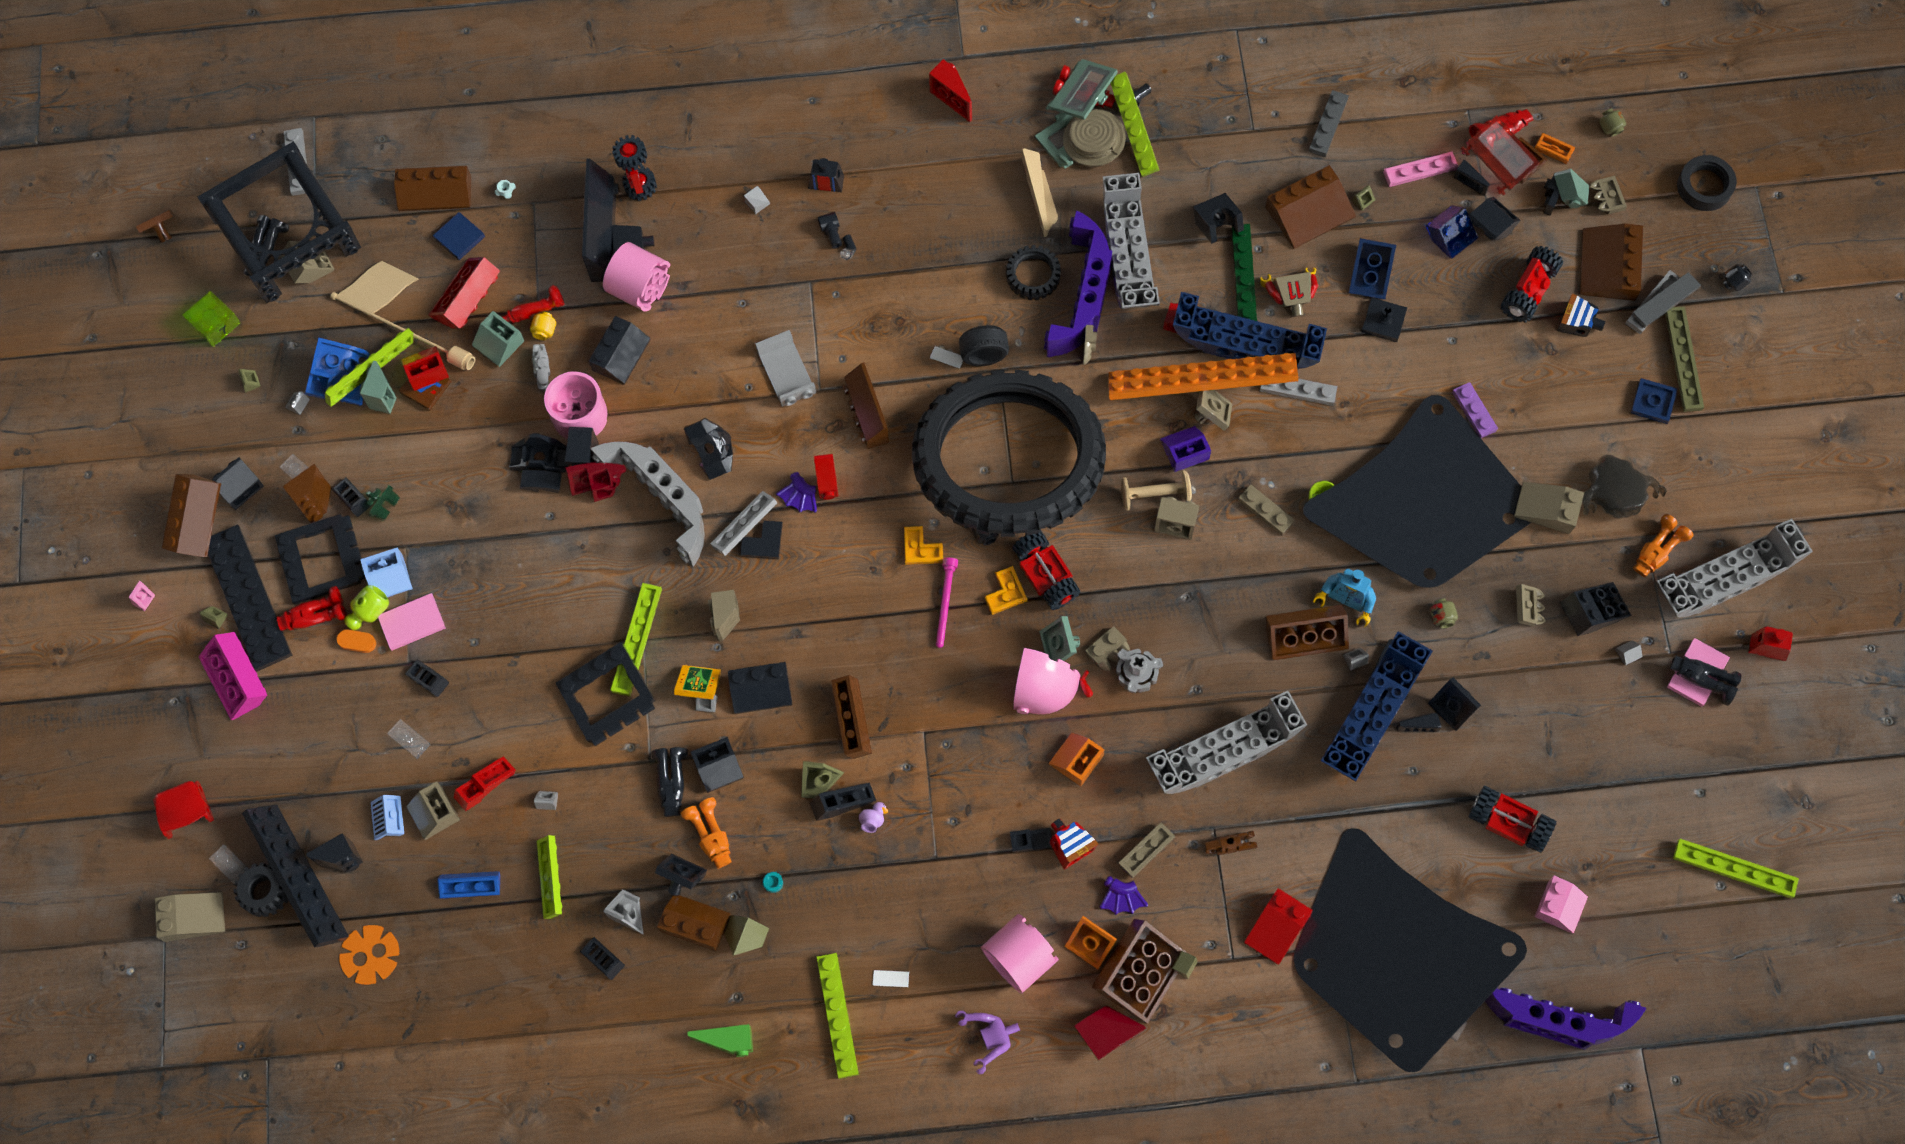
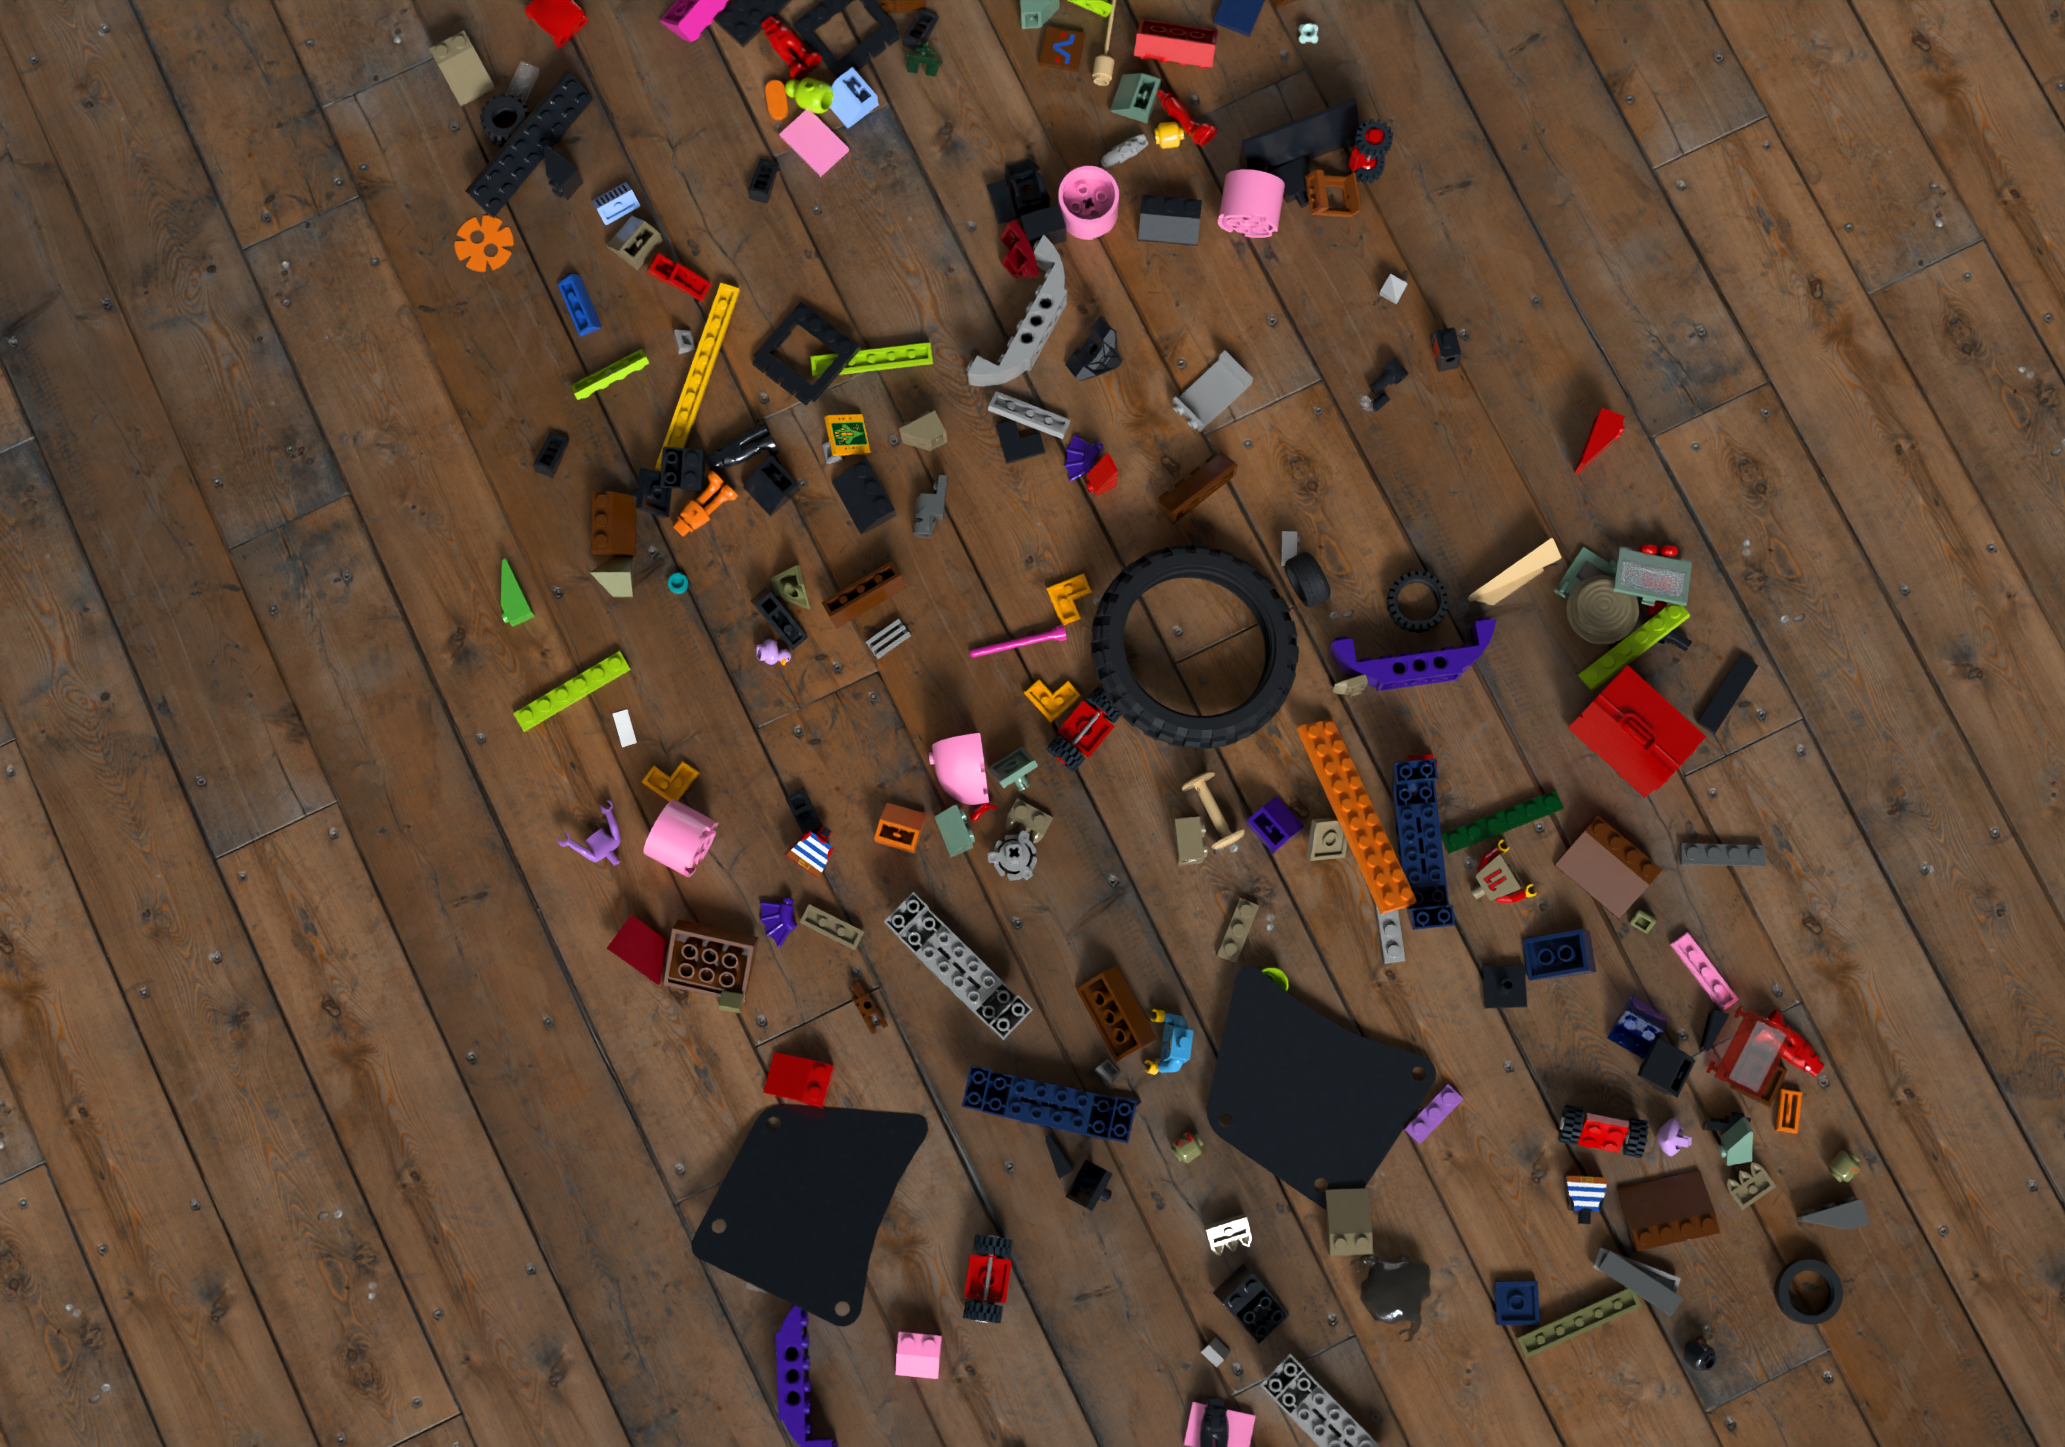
camera: 70 degrees right, 10 degrees up
clear plate [387,719,431,759] -> none
red slope [401,346,449,391] -> none
light grey slope [604,889,644,935] -> none
orange slope [1064,916,1117,969] -> none
light grey slope [1103,173,1160,309] -> none
black piece [1193,193,1244,244] -> none
orange piece [1633,514,1693,578] -> none
none -> light orange tile [642,761,700,802]
none -> yellow plate [655,283,740,471]
none -> black slope [660,447,707,491]
none -> light grey tile [866,619,911,659]
none -> dark grey plate [913,475,948,538]
none -> sand green slope [935,804,975,857]
none -> dark orange window [1305,170,1361,217]
none -> red piece [1568,665,1706,798]
none -> lavender piece [1657,1117,1692,1157]
none -> black tile [1697,655,1758,734]
none -> dark grey slope [1797,1196,1870,1230]

